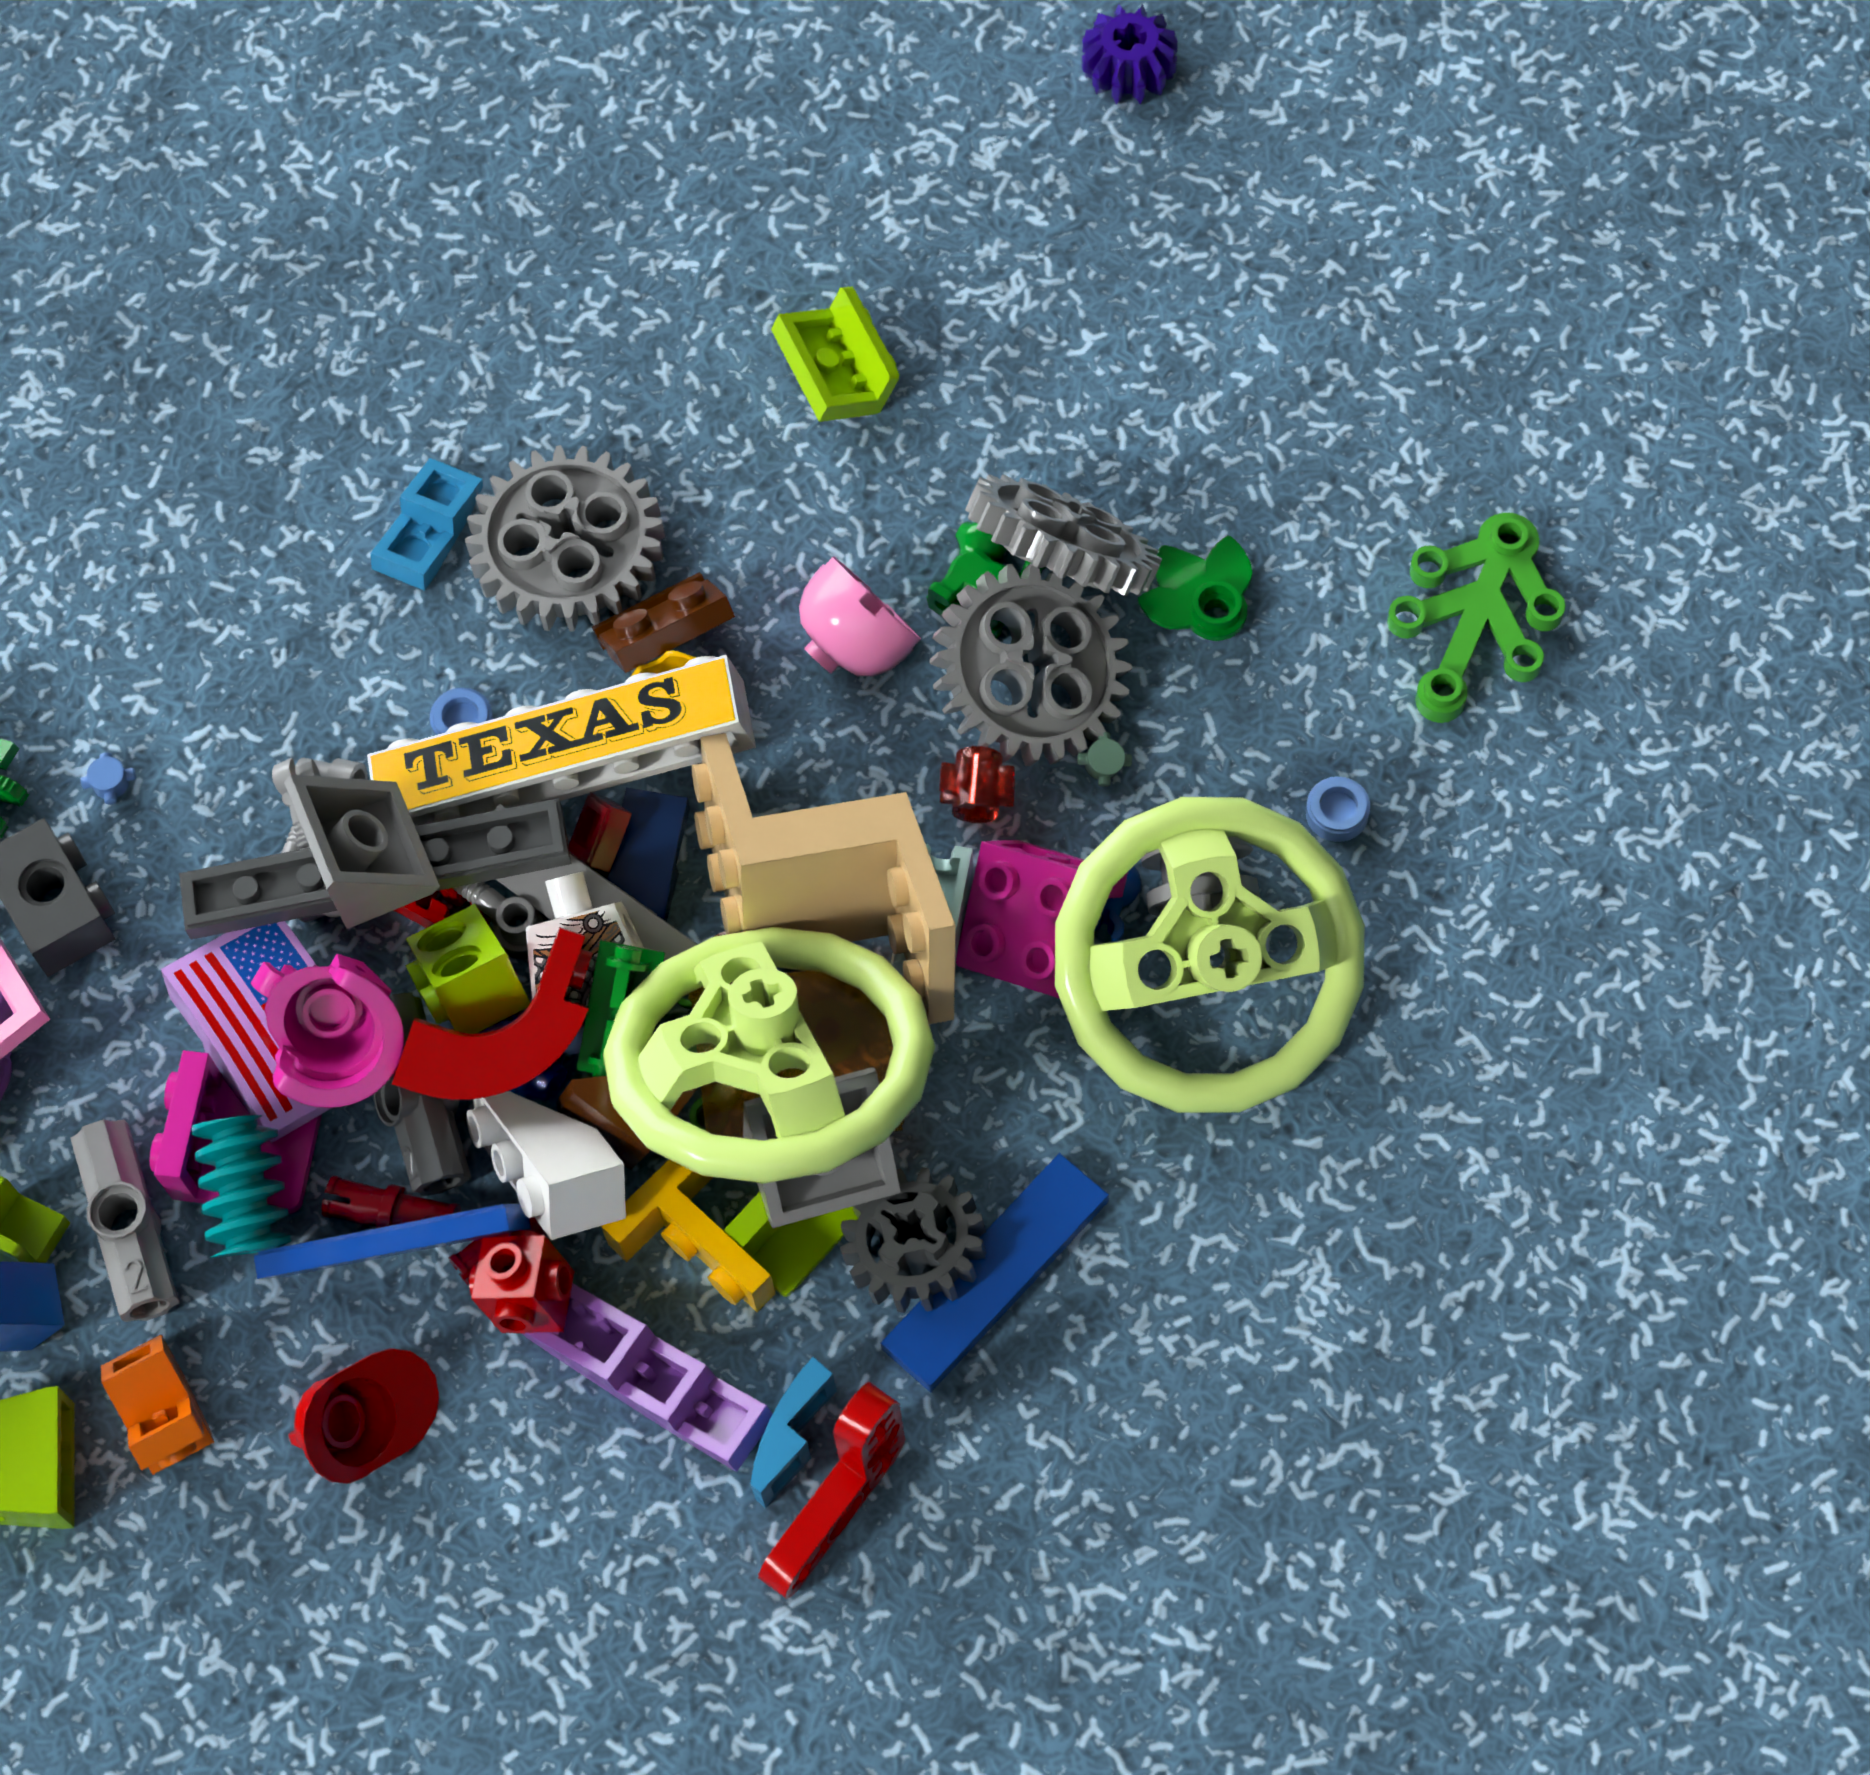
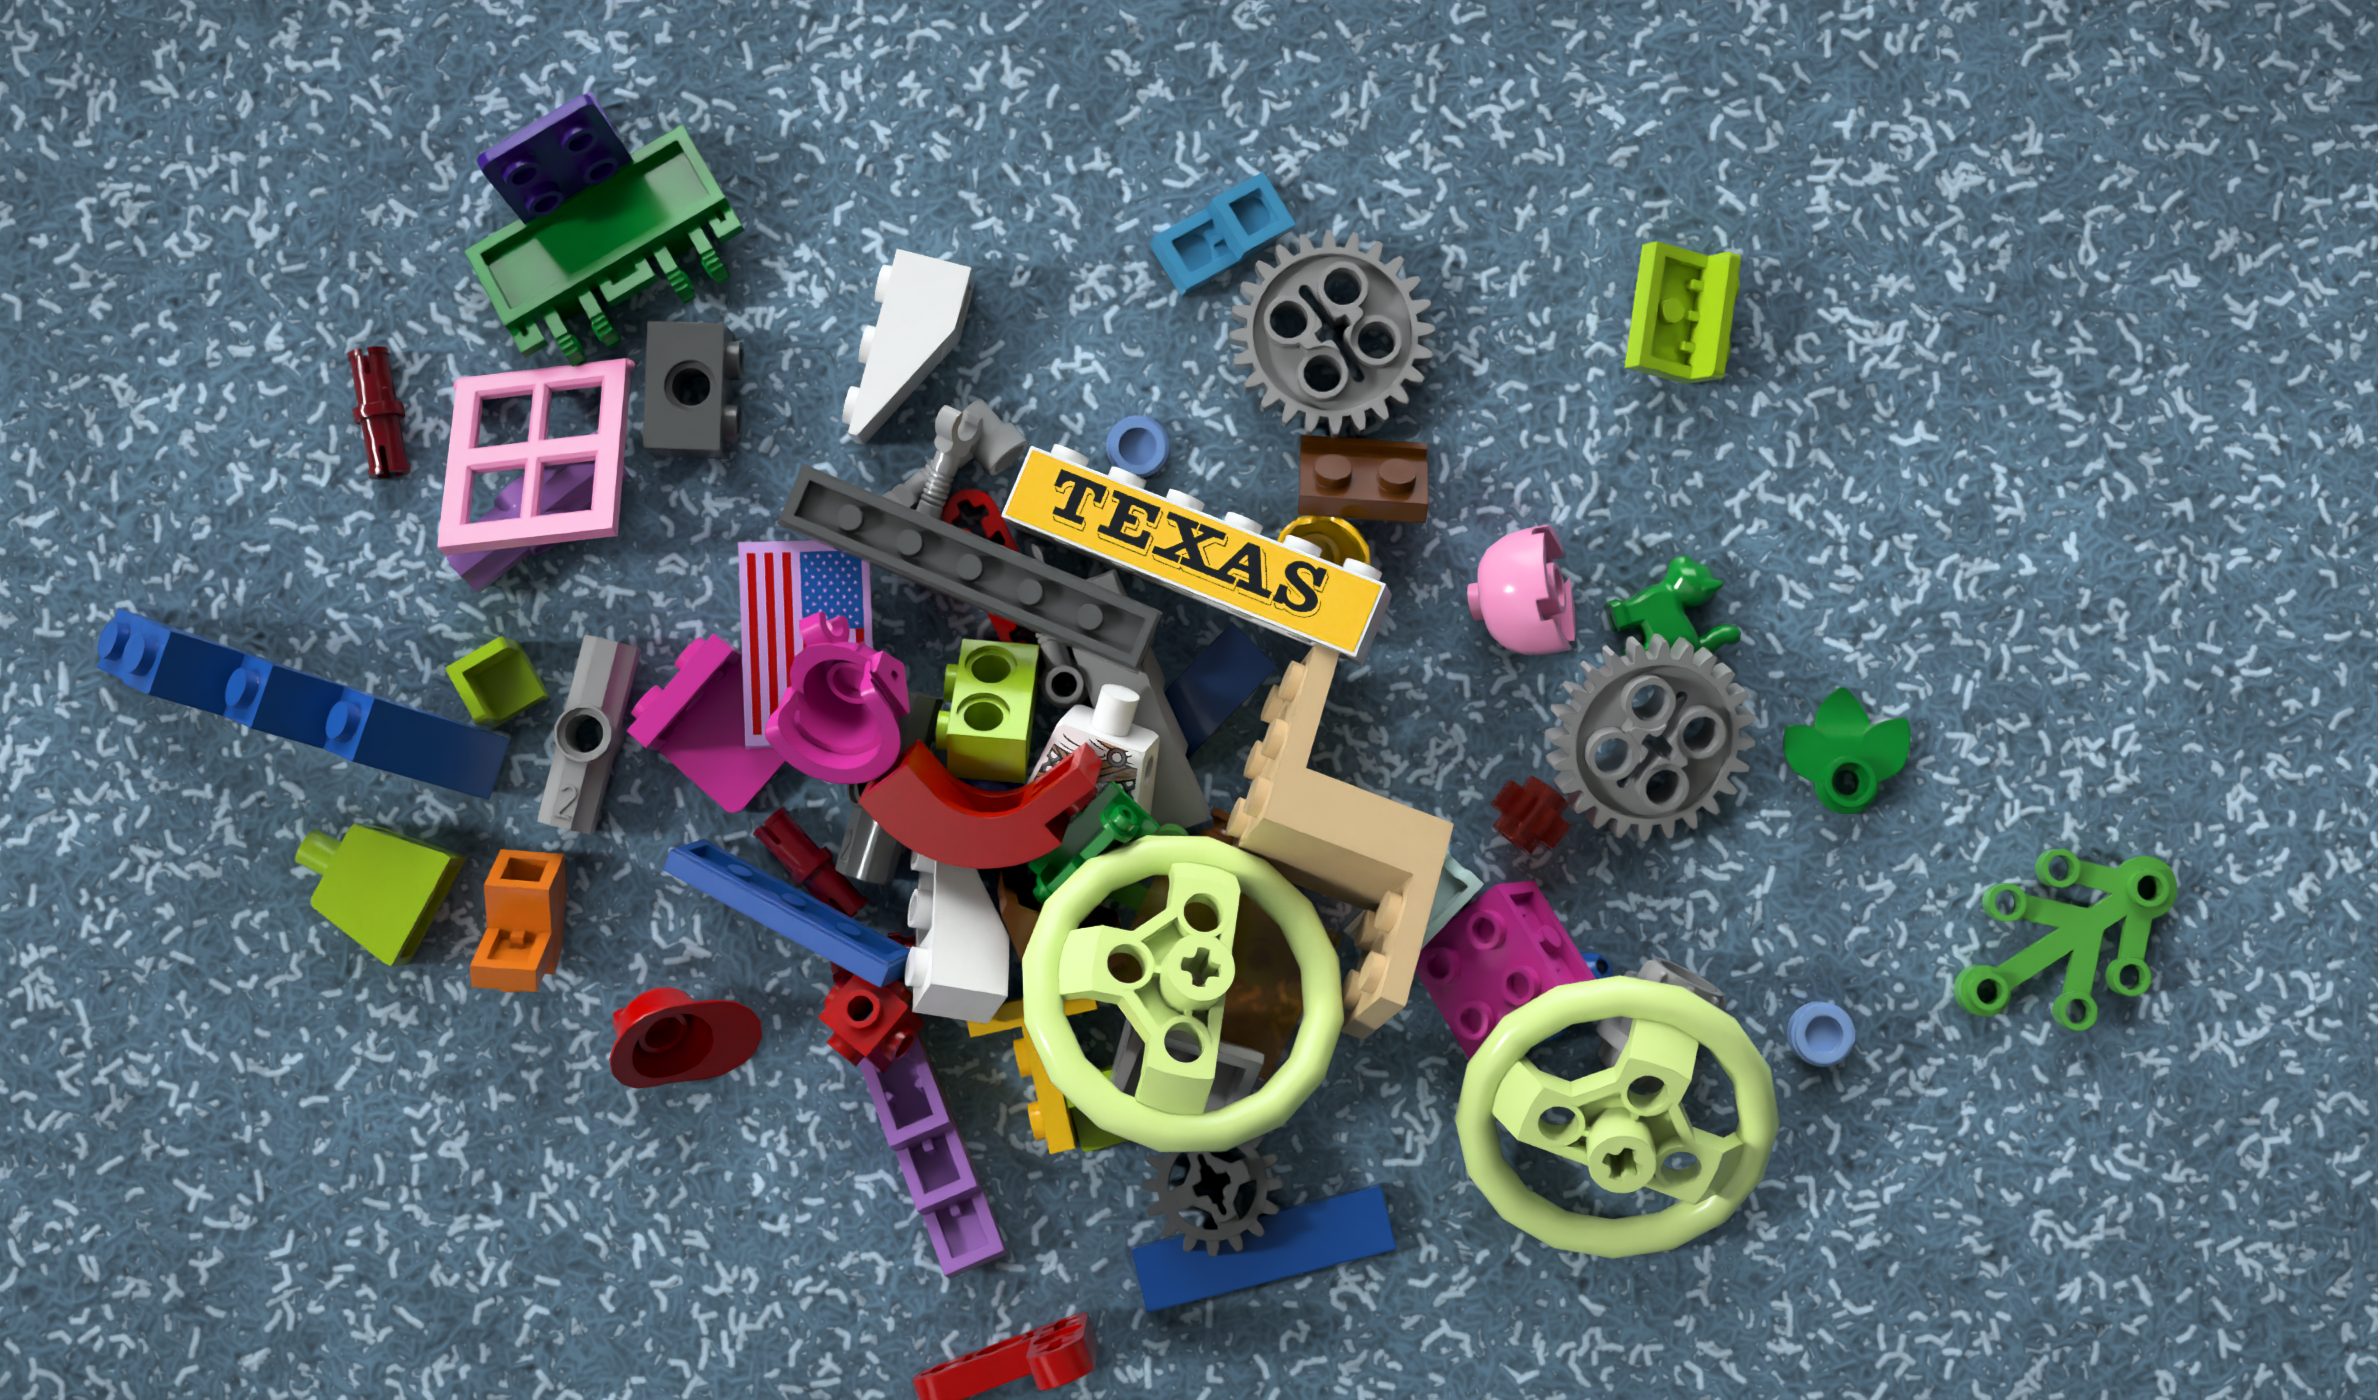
camera: 25 degrees right, 20 degrees up
medium blue piece [80,752,136,805] -> none
teal piece [191,1115,292,1258] -> none
light grey slope [284,774,440,929] -> none
dark red tile [569,792,632,873] -> none
dark azure slope [750,1357,837,1508] -> none
light grey gear [965,474,1162,596] -> none
sand green piece [1077,732,1132,787] -> none
dark purple gear [1082,4,1178,104] -> none
none -> white slope [842,249,976,445]

